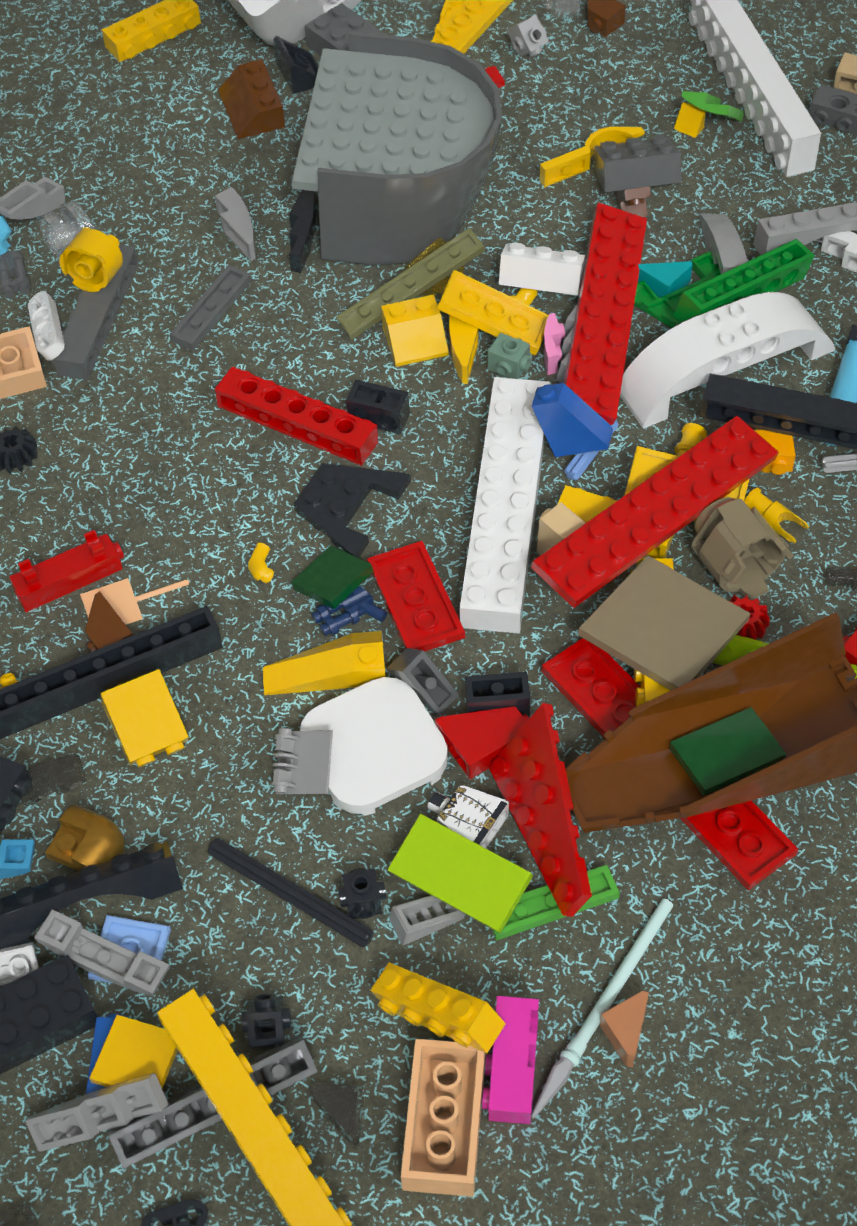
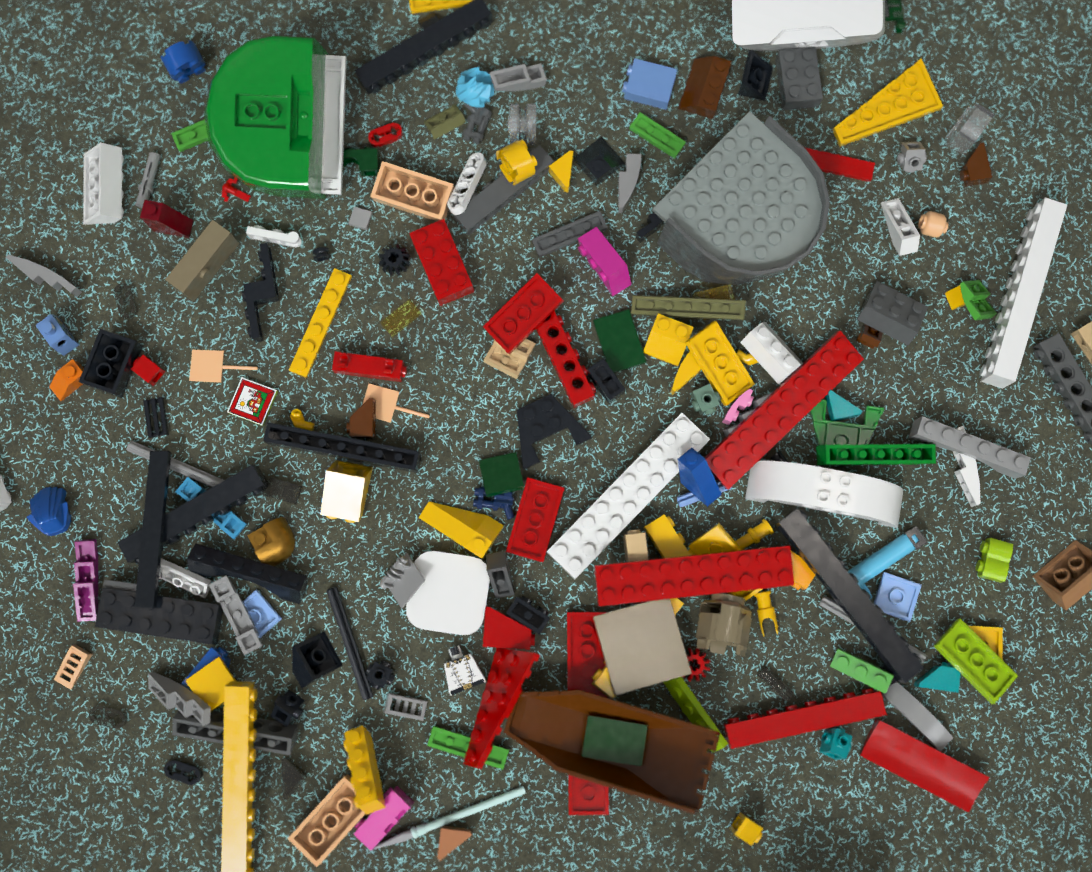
camera: 35 degrees right, 25 degrees up
yellow arm [248,542,274,583] -> none
lime tile [388,814,533,934] -> none
yellow piece [540,127,645,187] -> none
light grey slope [699,213,748,274] -> none
none -> black slope [292,631,343,688]
none -> clear yellow tile [380,299,422,338]
none -> red brick [409,219,474,306]
none -> red plate [483,273,564,355]
none -> tan slope [484,339,536,379]
none -> yellow slope [549,151,573,192]
none -> black slope [573,136,625,186]
none -> dark pink wedge [578,227,631,296]
none -> dark green tile [593,309,646,373]
none -> medium blue brick [622,58,677,110]
none -> bright green plate [629,112,686,159]
none -> white slope [881,198,920,256]
none -> light nougat head [918,211,949,238]

